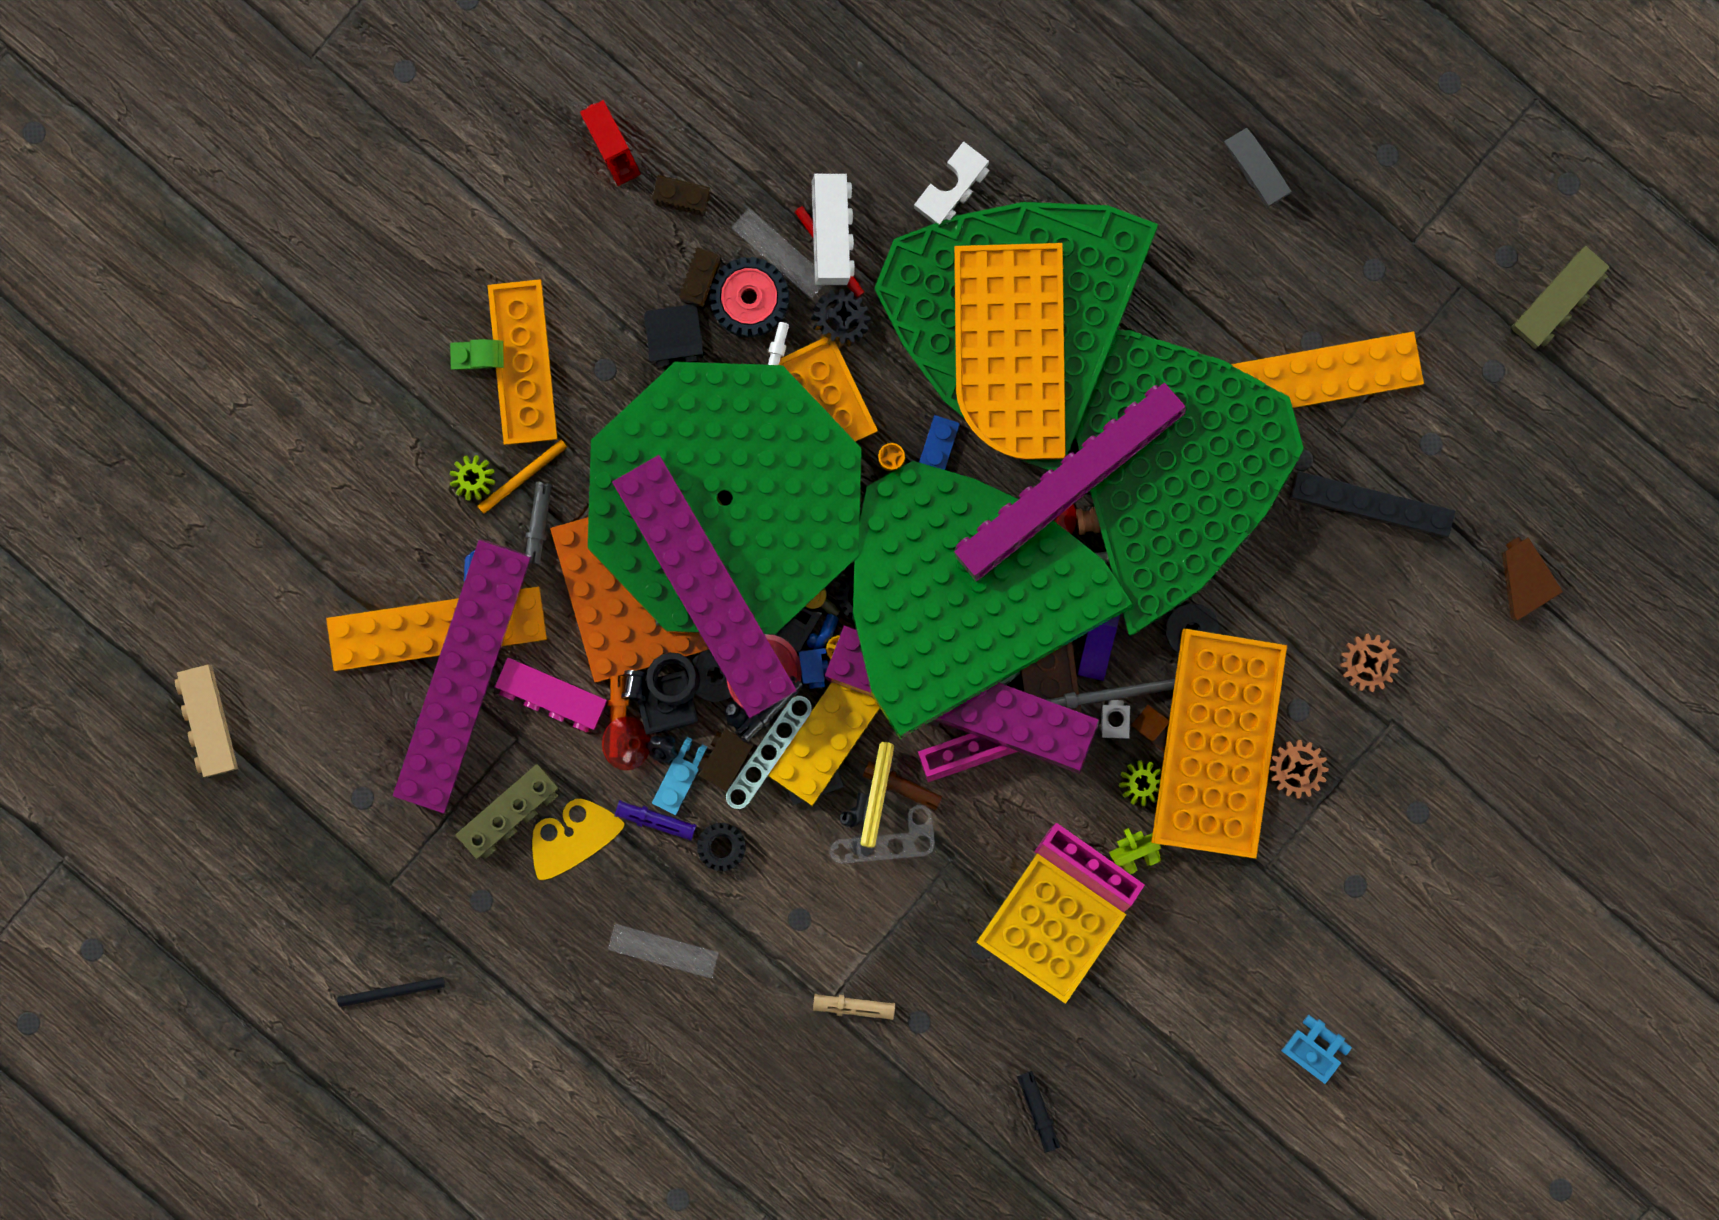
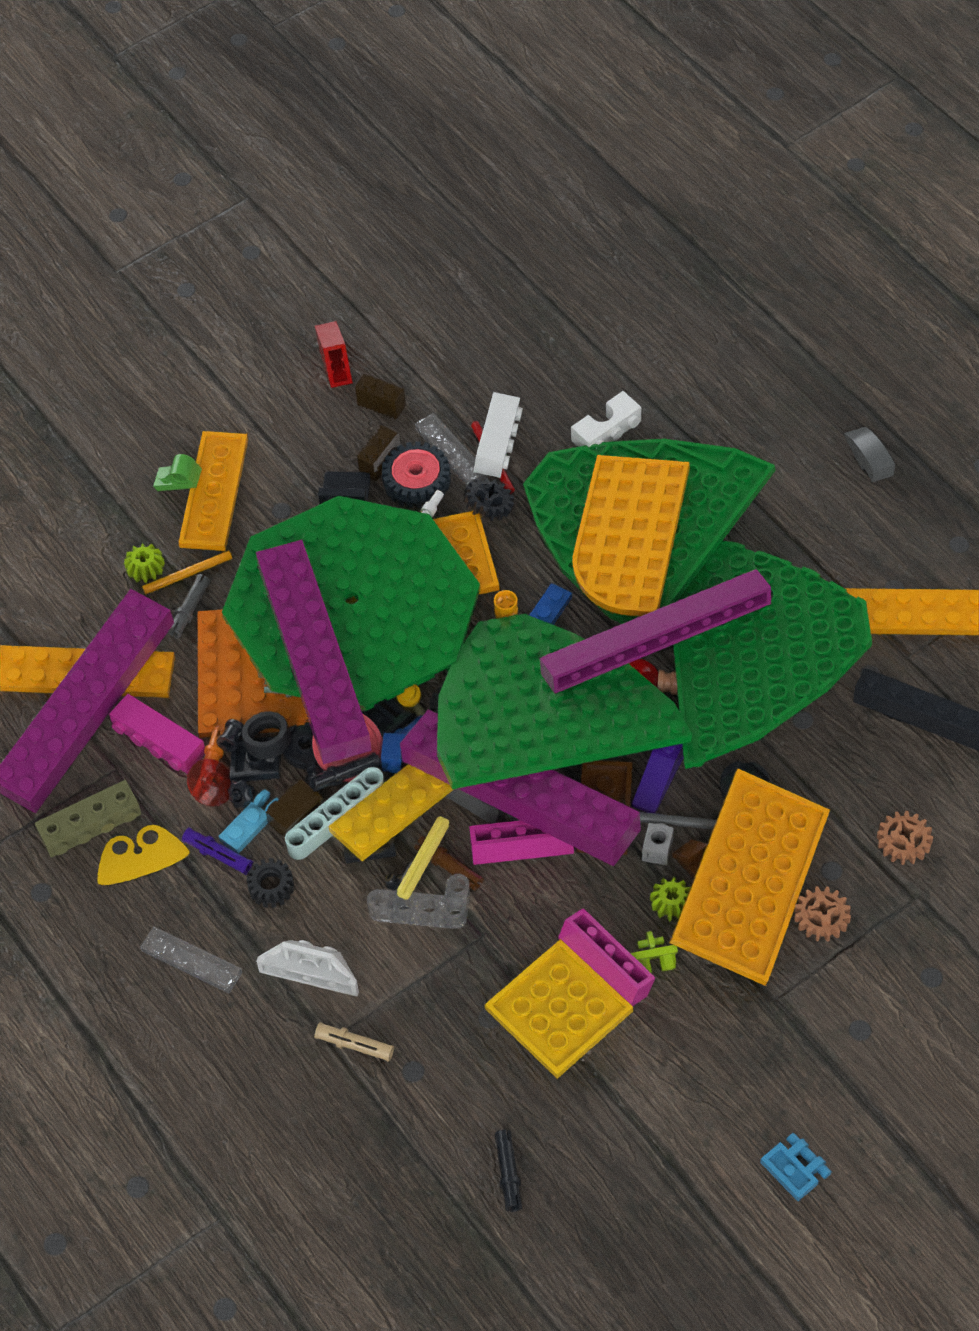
camera: 15 degrees right, 30 degrees down
none -> white wedge [256,940,359,997]

